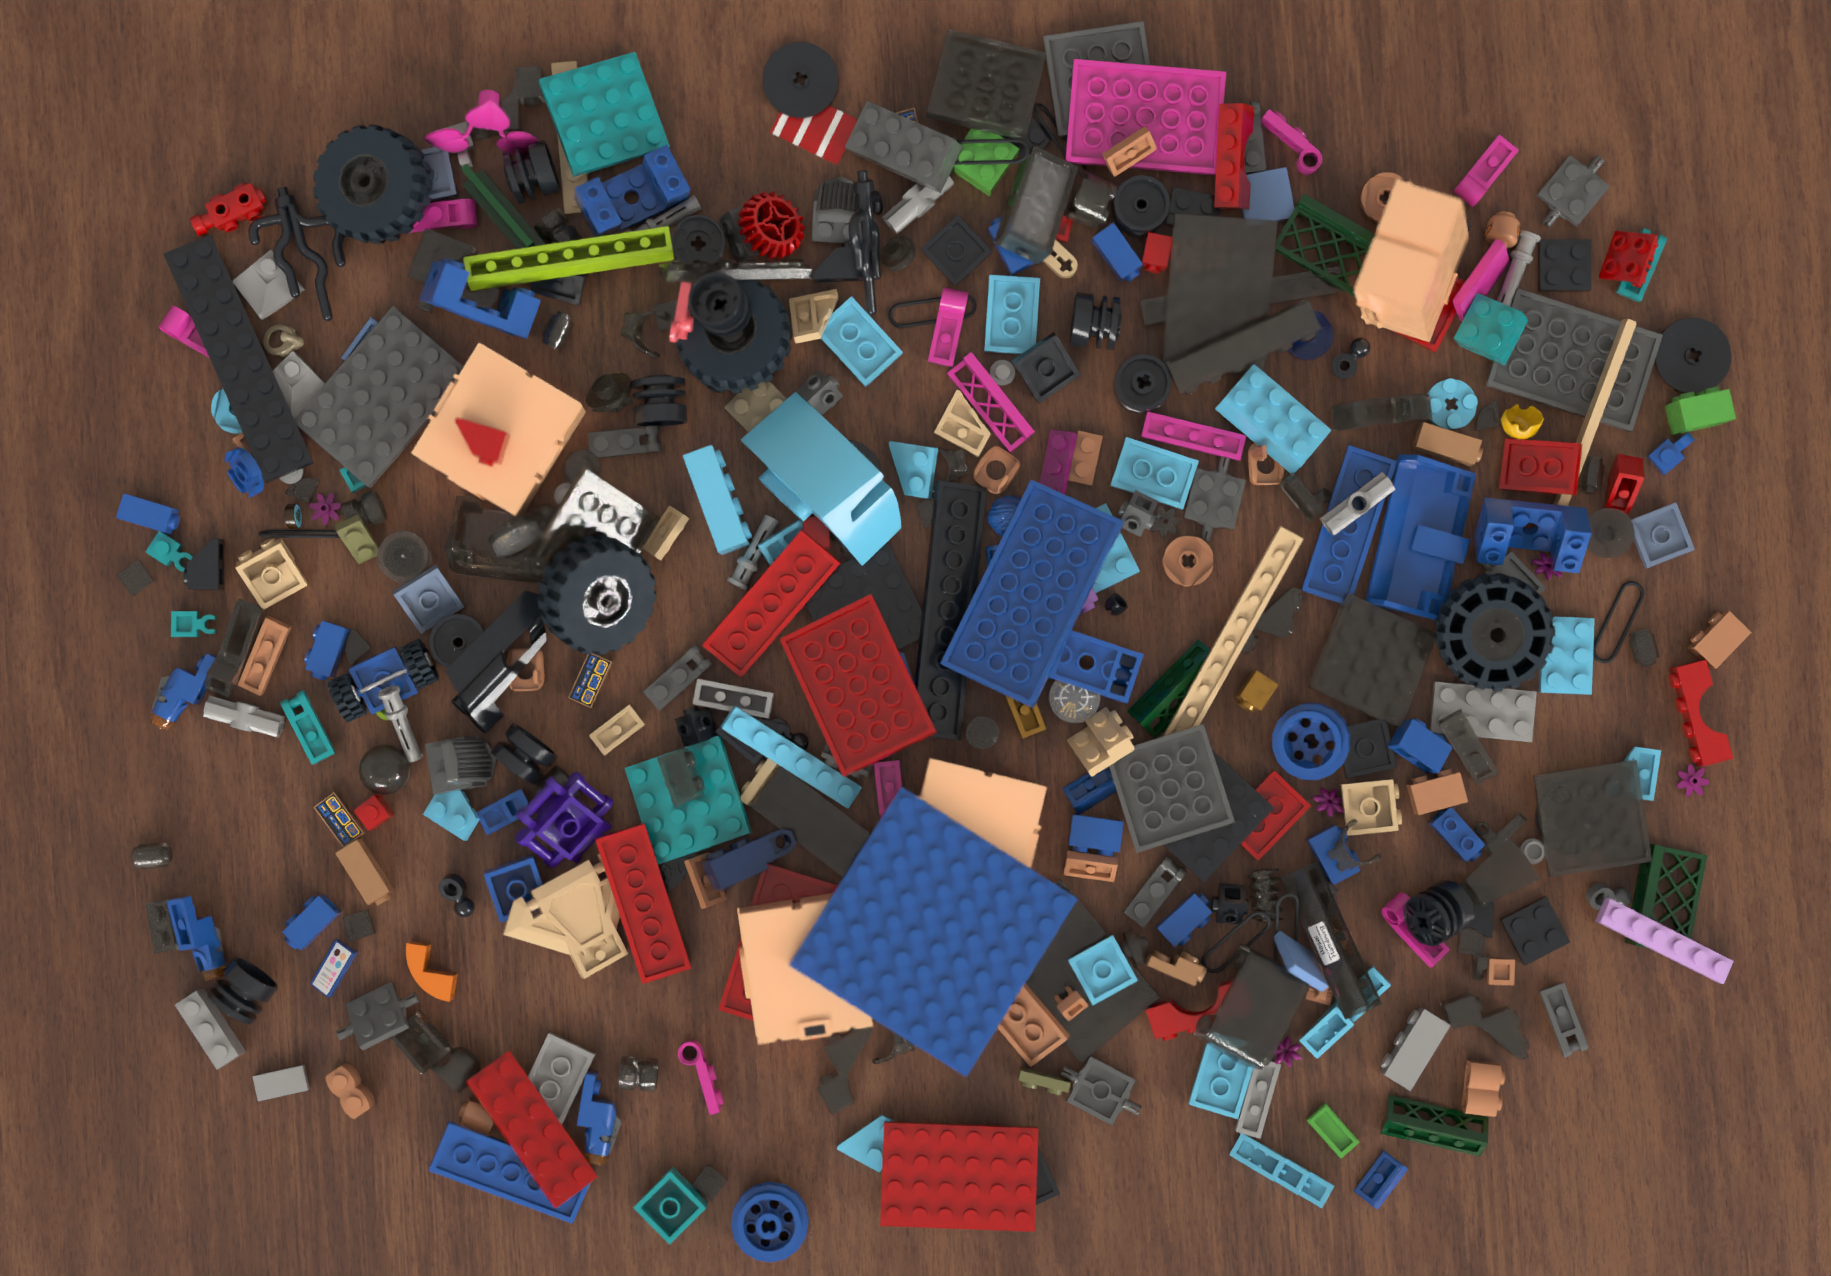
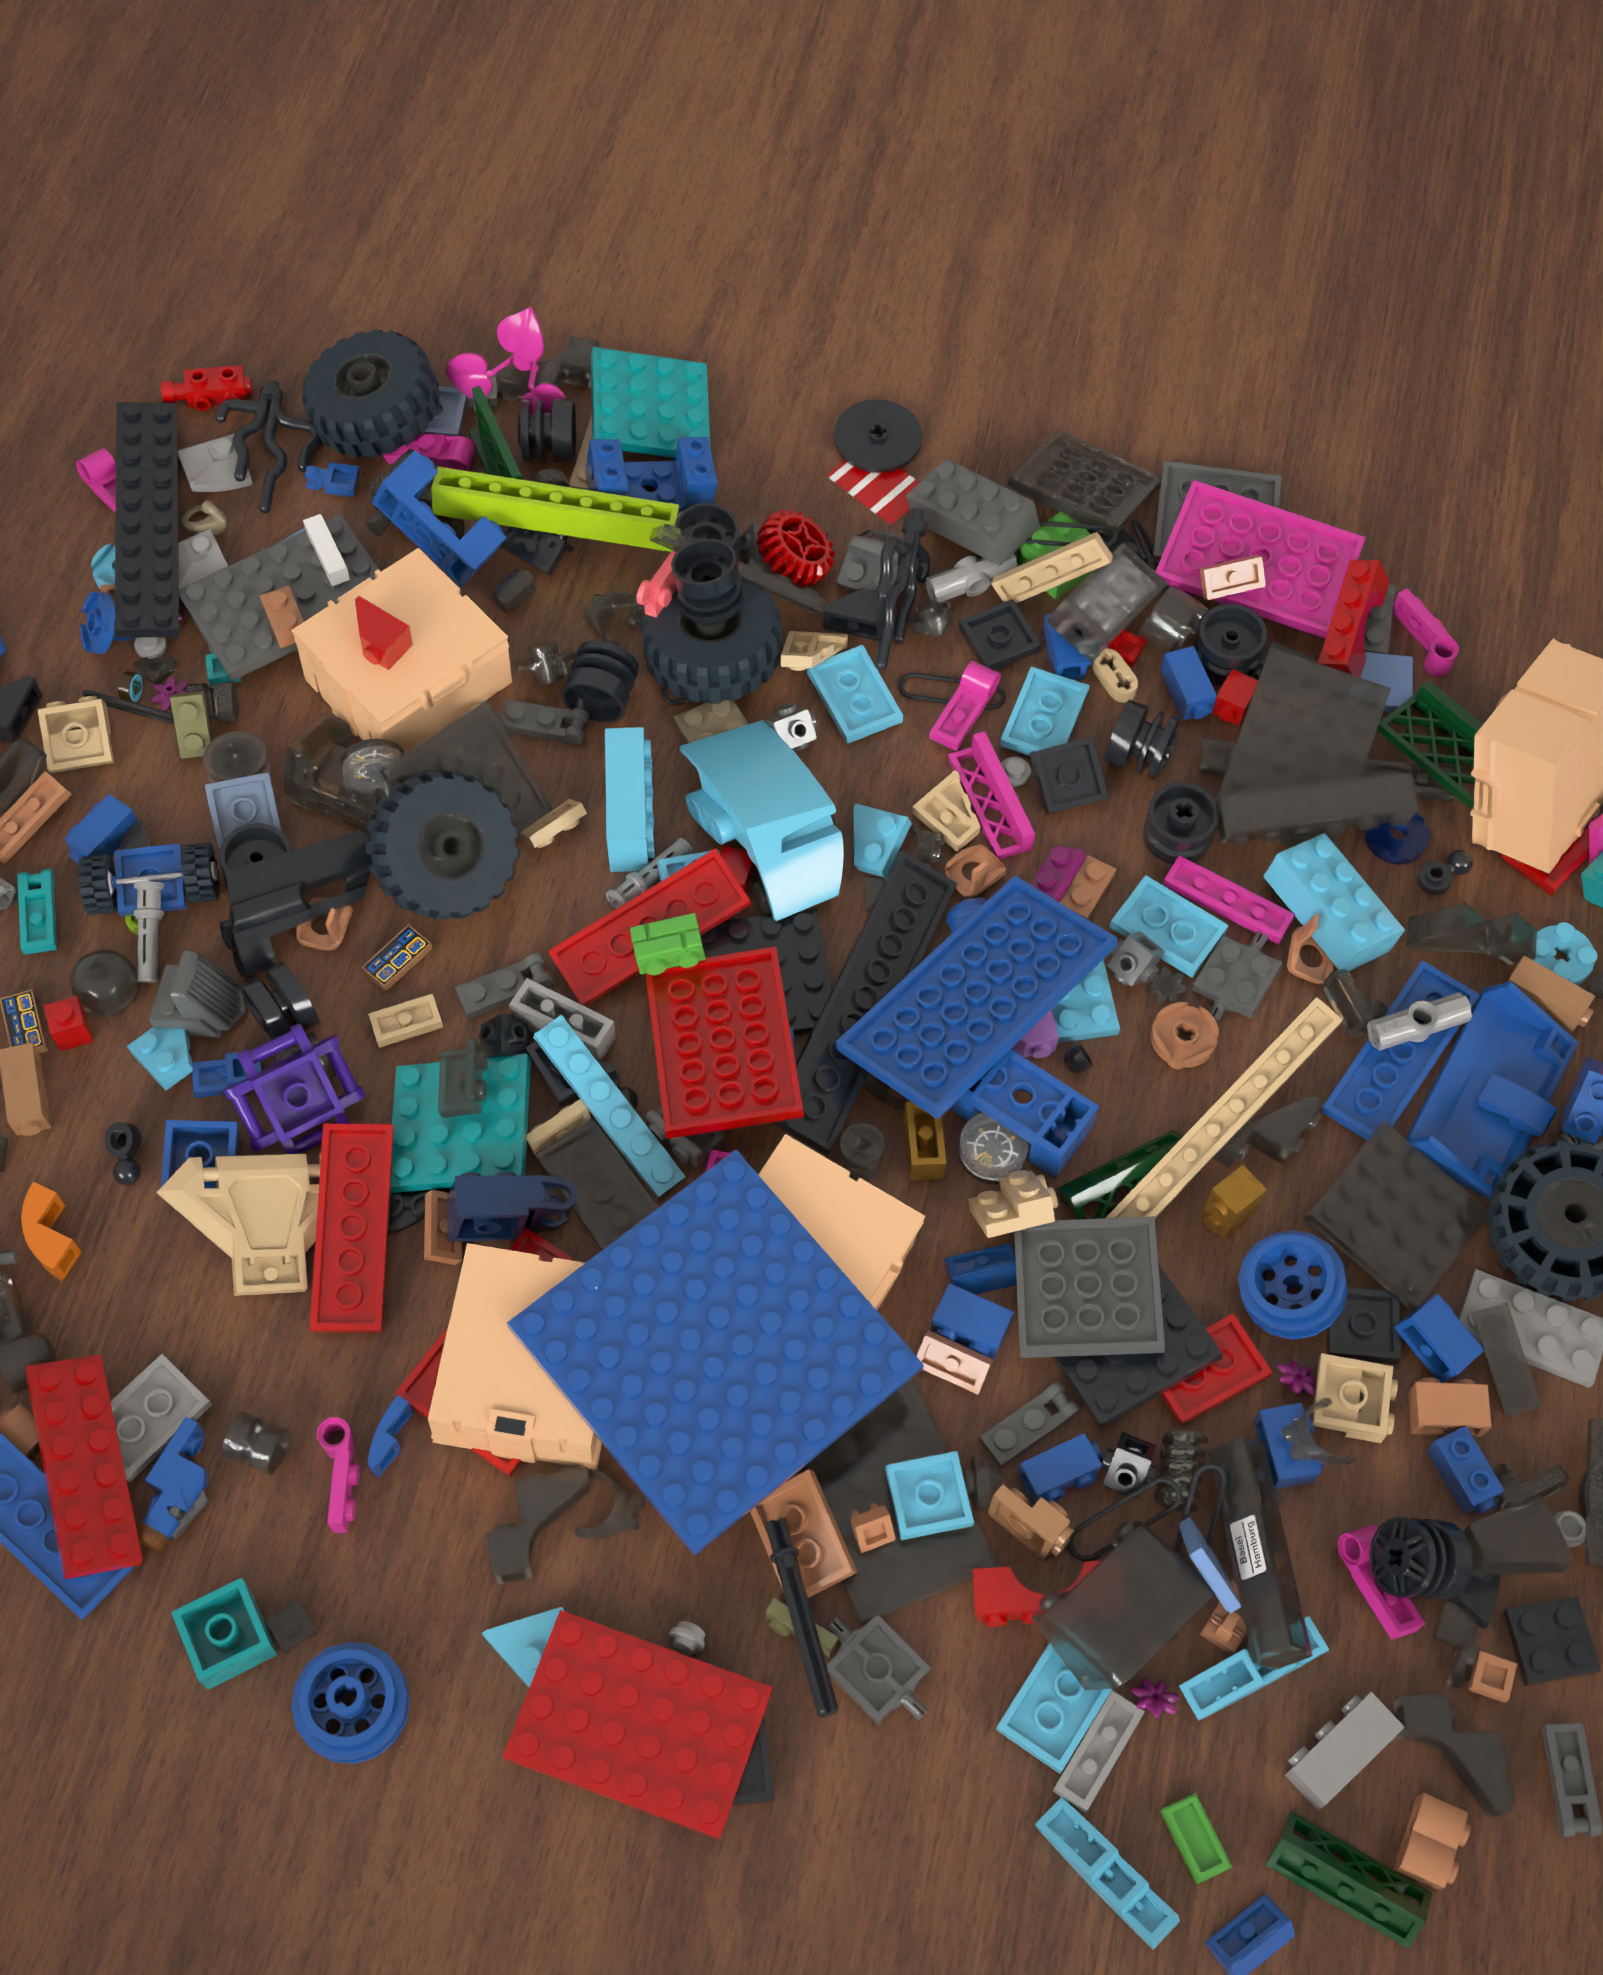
camera: 20 degrees right, 25 degrees down
none -> nougat plate [260,586,304,648]
none -> white piece [303,514,350,586]
none -> blue plate [305,462,360,497]
none -> blue slope [367,1395,414,1478]
none -> bright green brick [630,913,706,975]
none -> light grey plate [668,1621,705,1656]
none -> black axle [766,1518,838,1718]
none -> tan plate [991,532,1113,603]

